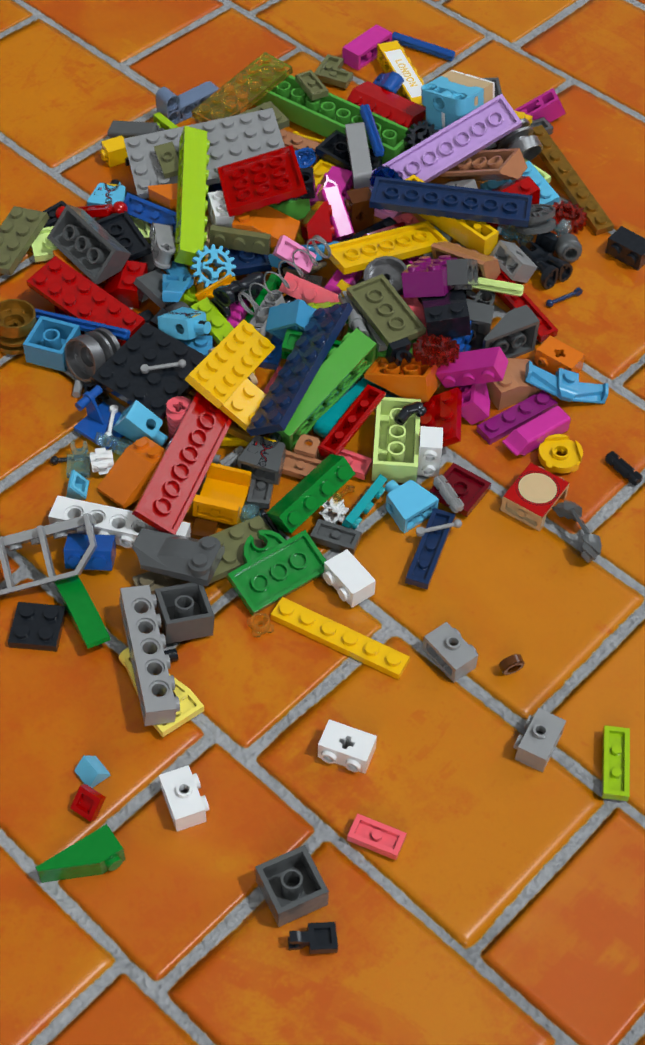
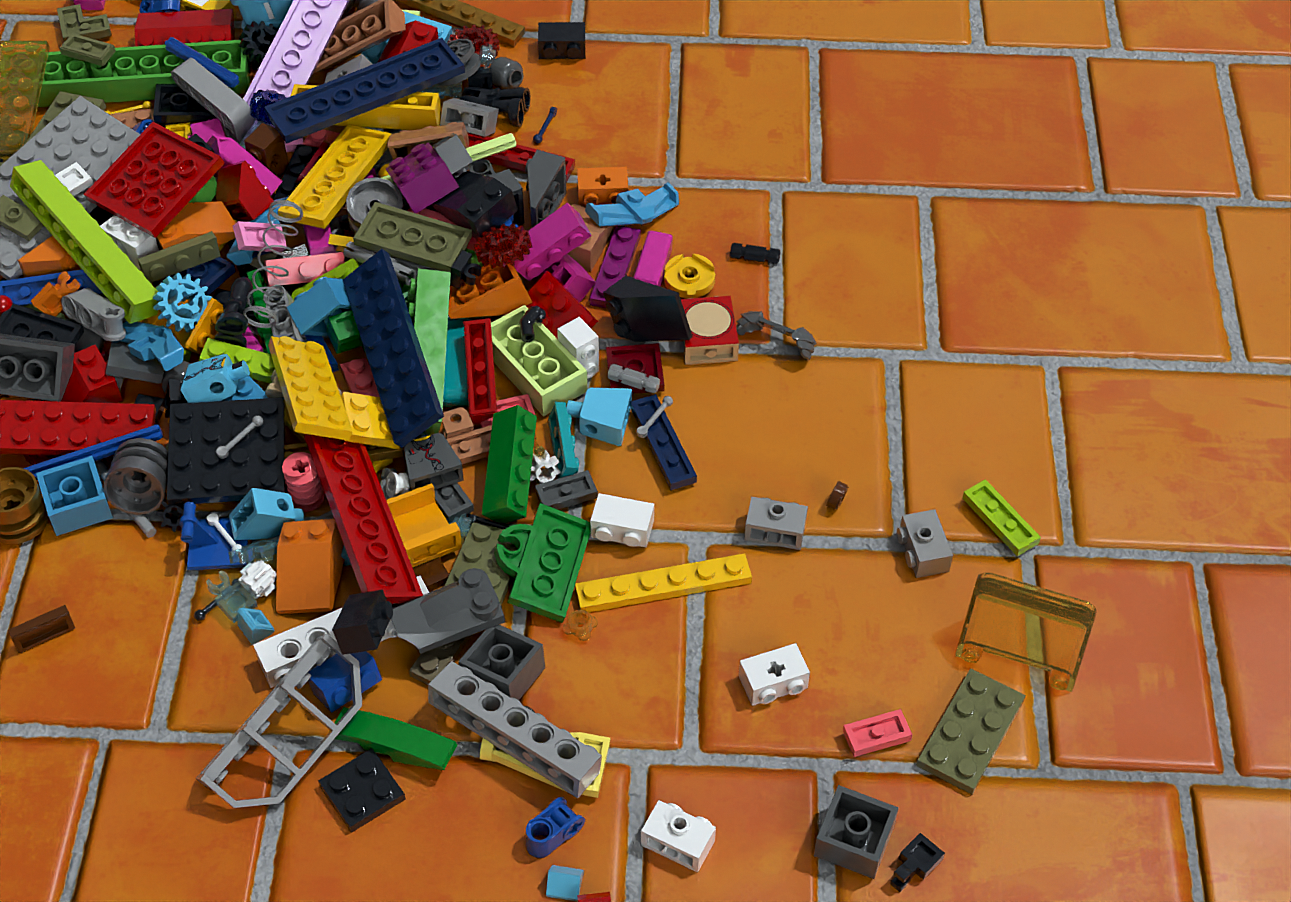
camera: 40 degrees left, 0 degrees up
none -> orange plate [31,271,81,317]
none -> white plate [55,162,93,196]
none -> black brick [332,590,393,655]
none -> white bush [386,472,409,498]
none -> blue piece [526,797,585,858]
none -> black slope [603,276,693,342]
none -> olive plate [916,668,1026,795]
none -> clear yellow windscreen [955,572,1097,692]

